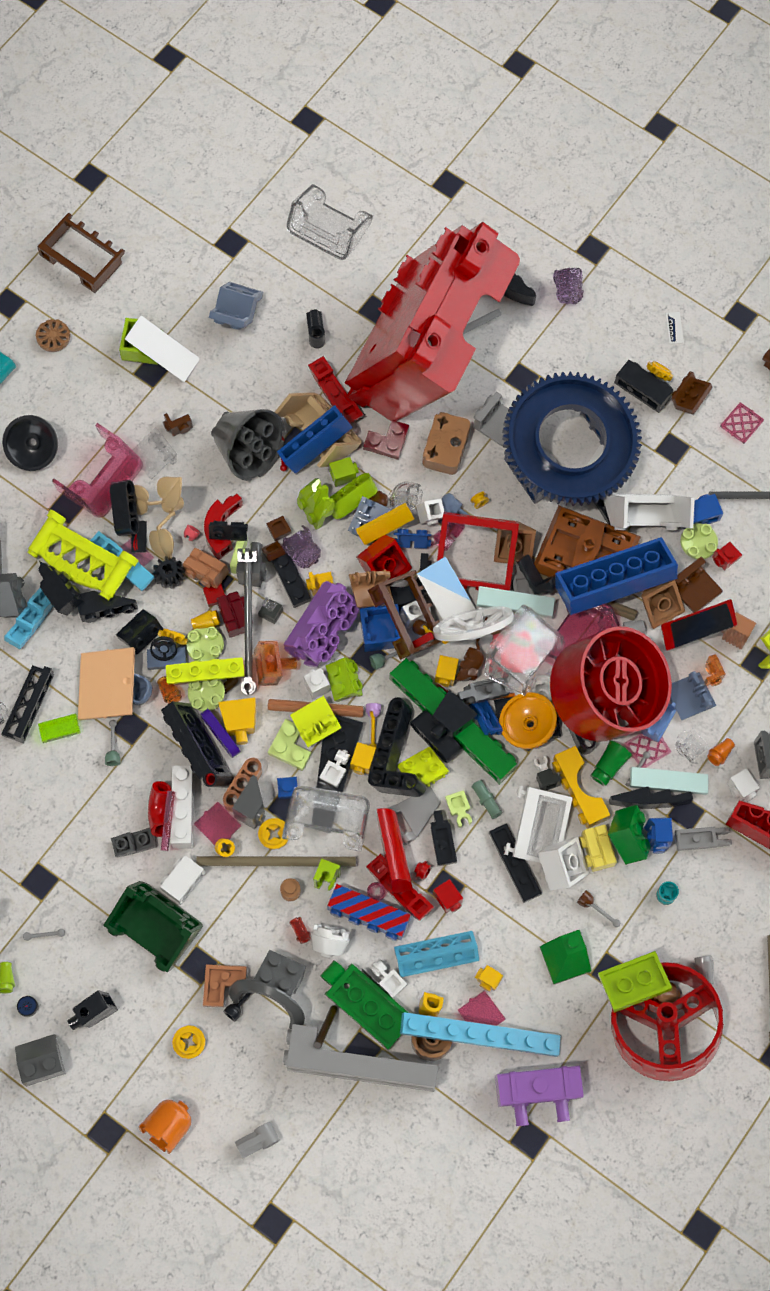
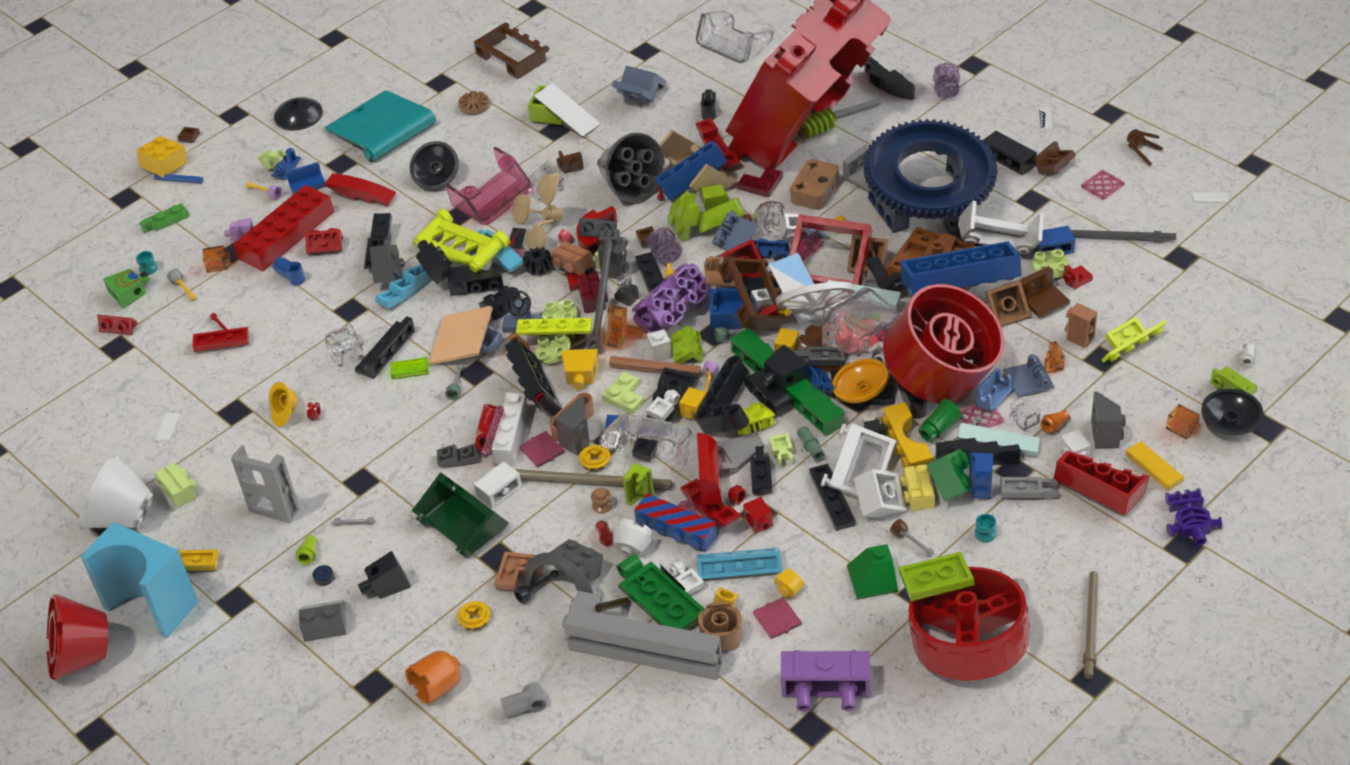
camera: 15 degrees right, 25 degrees down
black beam [110,480,139,536] -> none
yellow gear [158,628,188,645] -> none
yellow cone [191,610,220,629] -> none
dark purple beam [200,708,240,758] -> none
yellow bush [214,838,235,857] -> none
reddish brown tile [261,541,286,562] -> none
neon yellow hinge [290,695,342,747] -> none
yellow tile [356,503,414,545] -> none
medium azure plate [400,1012,561,1057] -> none
yellow gear [646,361,673,381] -> none
black sticker [661,599,738,651] -> none

